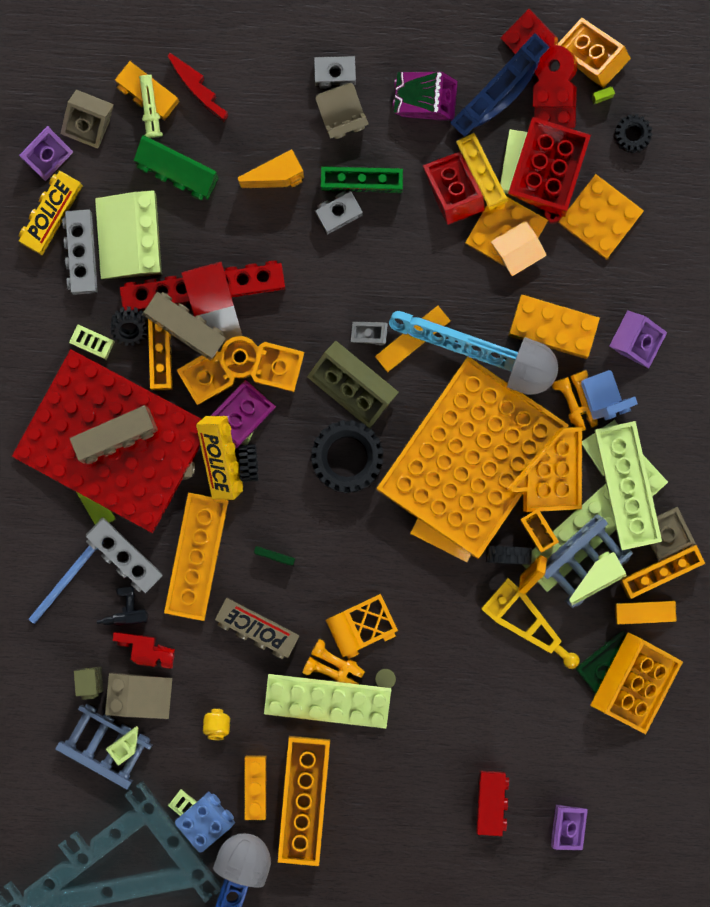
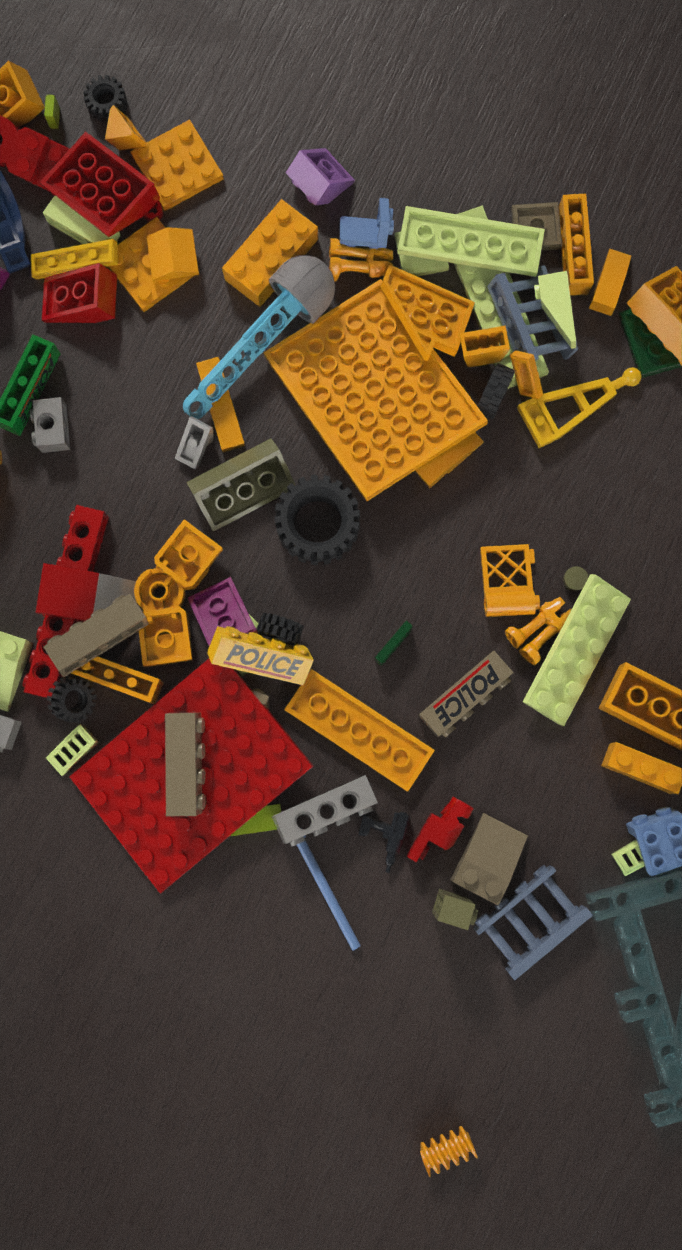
camera: 65 degrees left, 5 degrees down
yellowish green tile [106,726,139,766] -> none
yellow head [203,709,230,740] -> none
none -> light orange slope [105,105,147,151]

